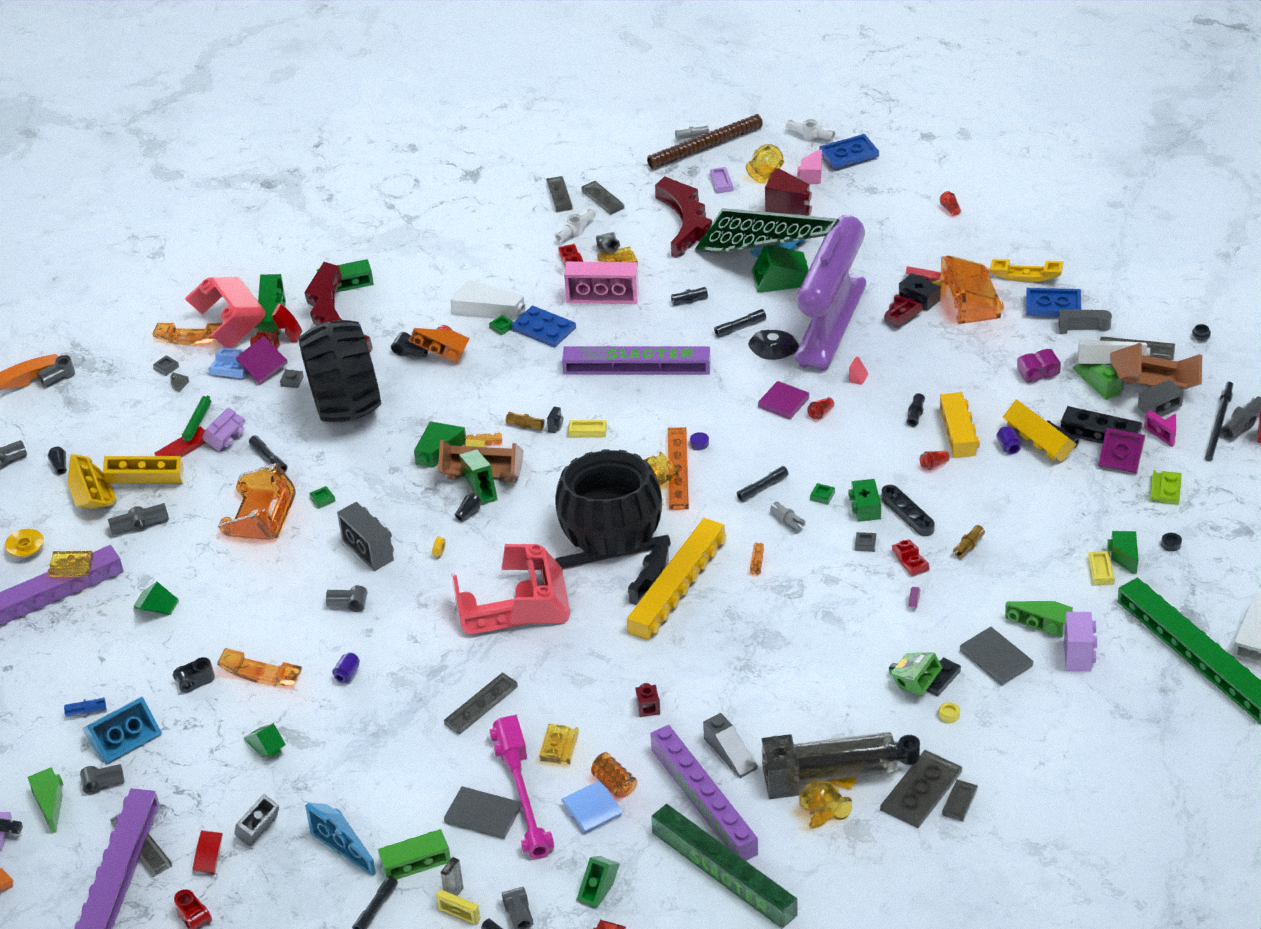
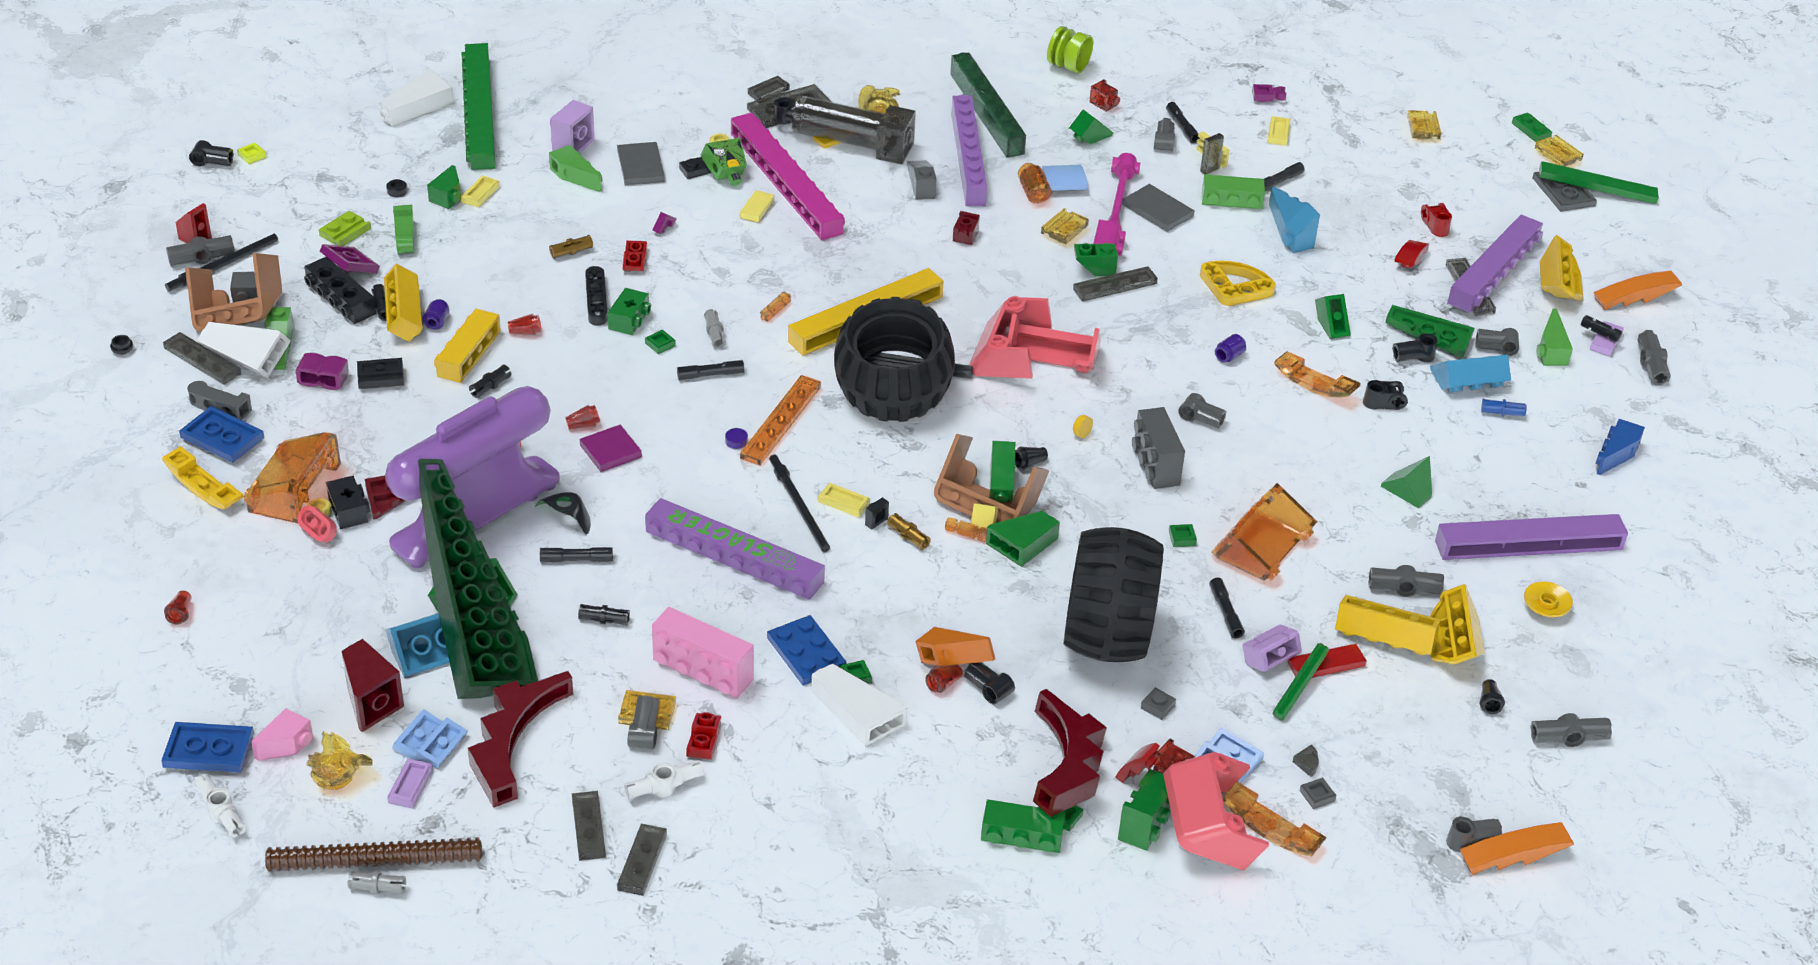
camera: 160 degrees left, 0 degrees up
clear yellow plate [48,551,94,577] -> none
dark grey brick [234,794,279,846] -> none
magenta tile [236,336,288,385] -> none
clear yellow plate [644,451,679,485] -> none
dark grey tile [855,532,876,552] -> none
dark pink slope [1144,410,1176,447] -> none
none -> black plate [357,357,404,389]
none -> light blue slope [392,709,468,768]
none -> bright green leg [393,204,414,254]
none -> dark pink brick [731,112,845,240]
none -> light yellow tile [740,190,774,223]
none -> black bar [769,454,830,552]
none -> green slope [1074,243,1118,276]
none -> yellow beam [1200,261,1276,306]
none -> green wing [1385,305,1475,358]
none -> black piece [1392,333,1438,362]
none -> yellow wedge [1540,235,1583,301]

